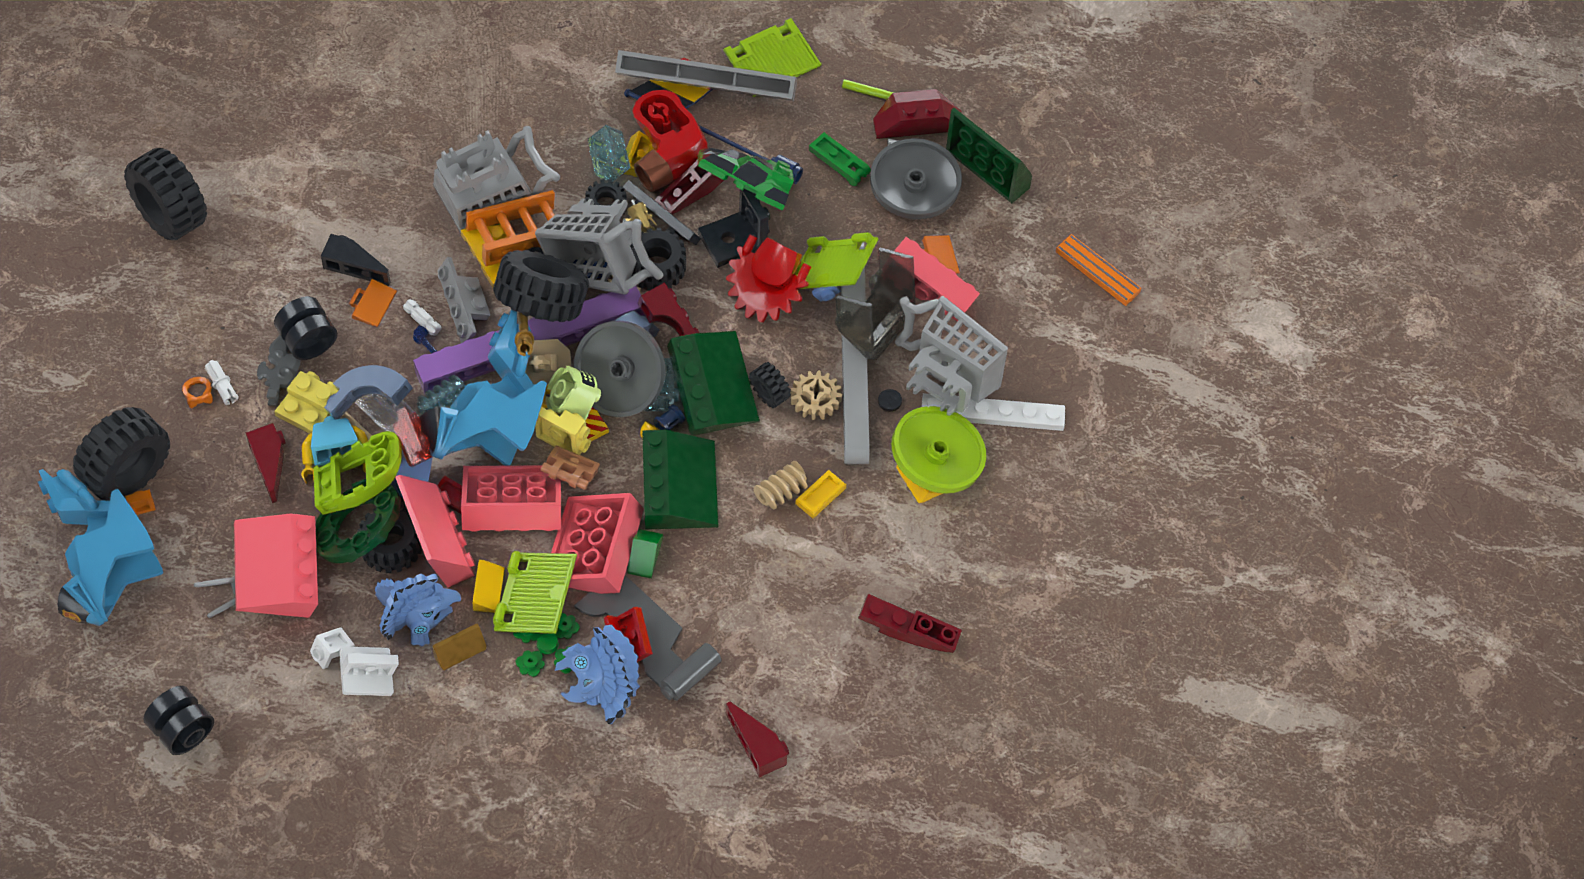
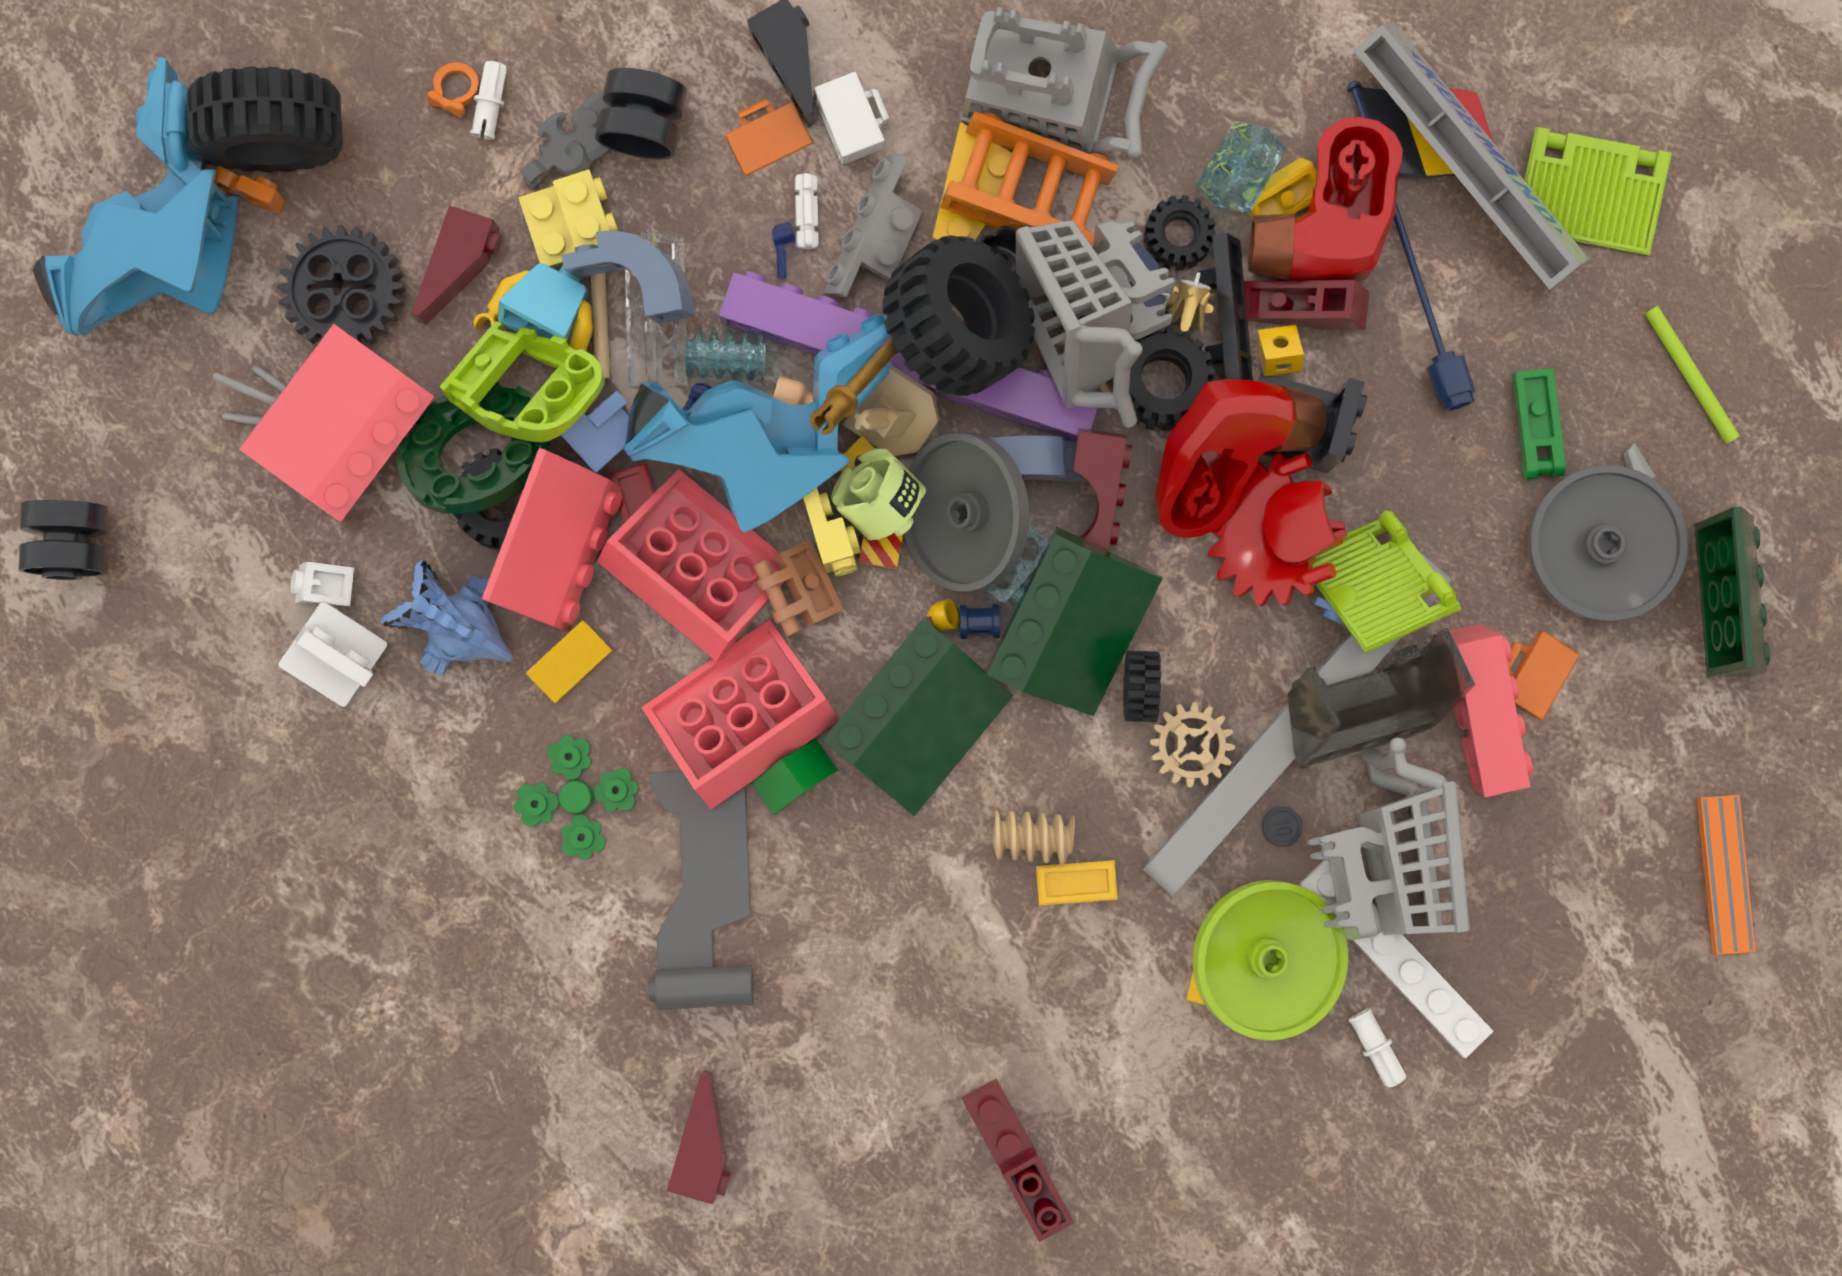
camera: 45 degrees right, 25 degrees up
clear red bracket [392,407,432,467] -> none
pearl gold slope [432,623,487,670] -> none
lime window [493,551,577,634] -> none
medium blue piece [555,625,640,724] -> none
red bracket [603,607,653,662] -> none
wedge [697,148,794,211] -> none
dark red wedge [873,89,962,139] -> none
none -> black gear [277,225,406,344]
none -> white piece [813,72,890,165]
none -> red piece [1155,379,1327,538]
none -> yellow piece [1256,325,1304,377]
none -> white axle [1348,1008,1406,1088]

